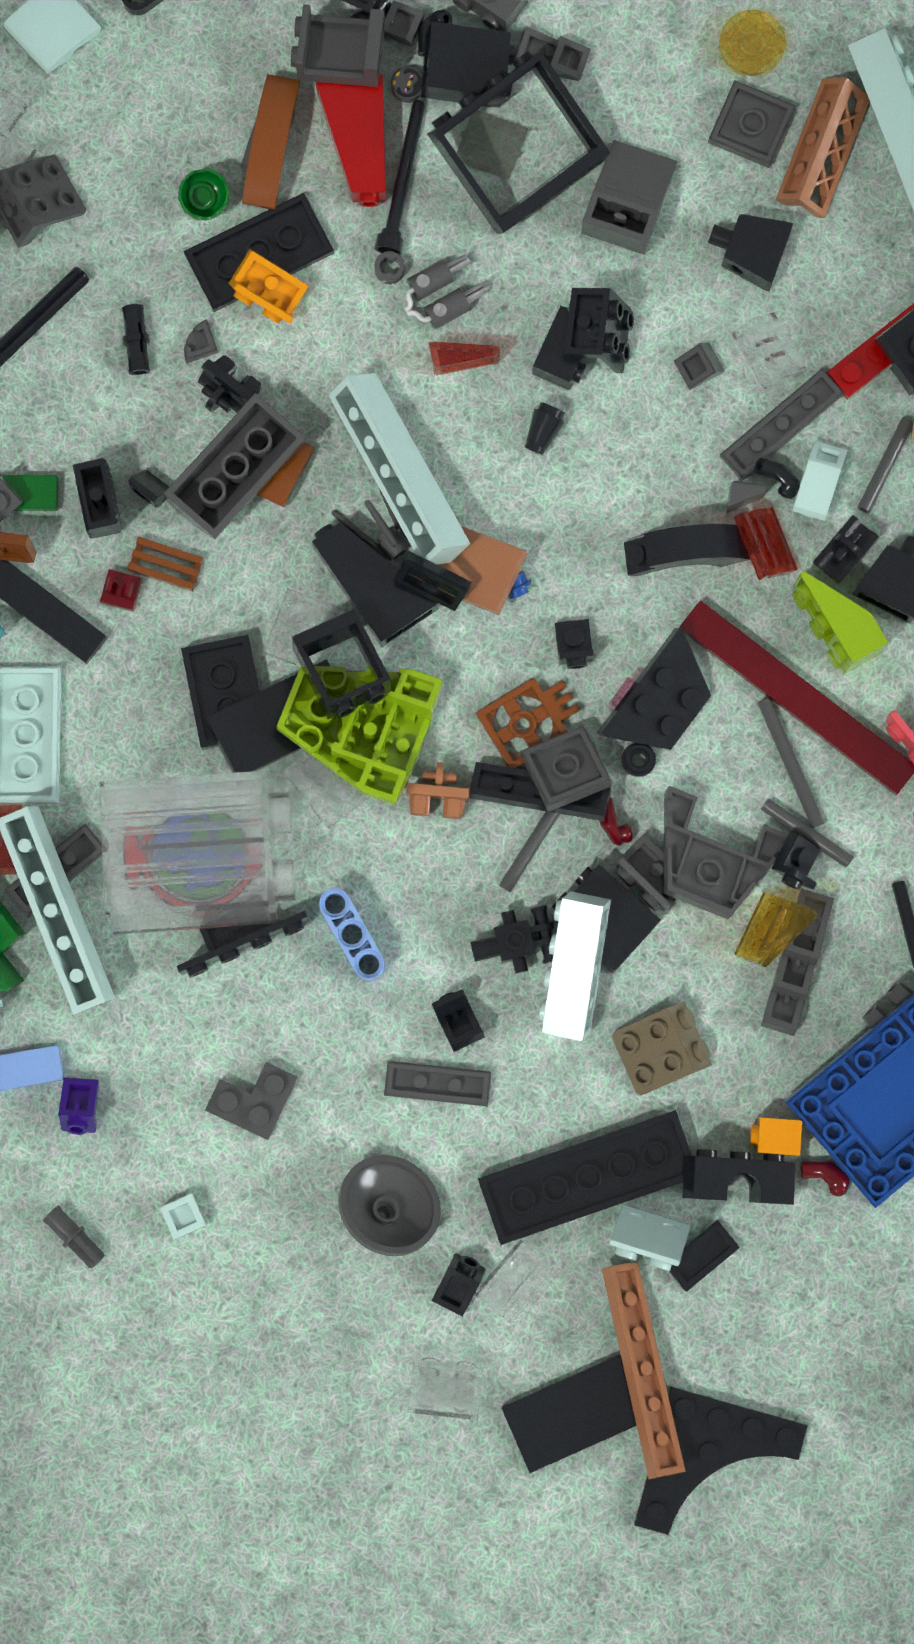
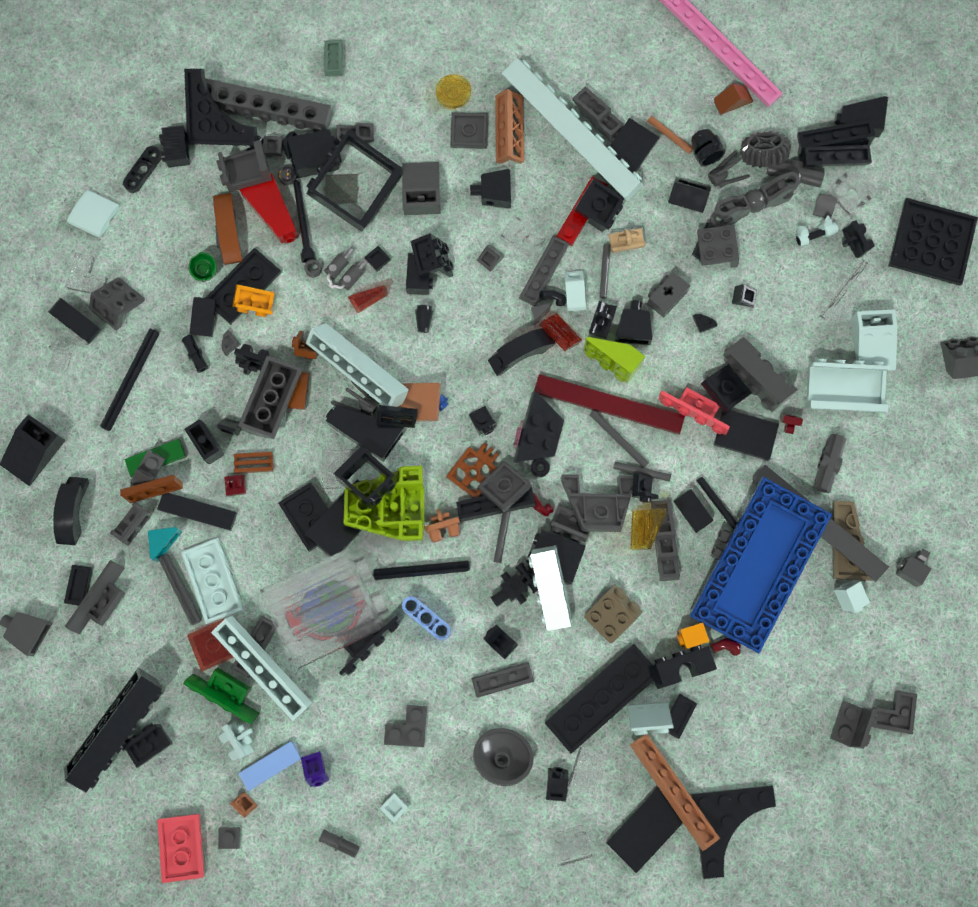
camera: 20 degrees left, 5 degrees down
none -> black slope [190,297,217,337]
none -> dark orange bracket [292,331,319,359]
none -> black tile [364,246,391,272]
none -> black axle [373,561,470,580]
none -> black slope [673,489,714,533]

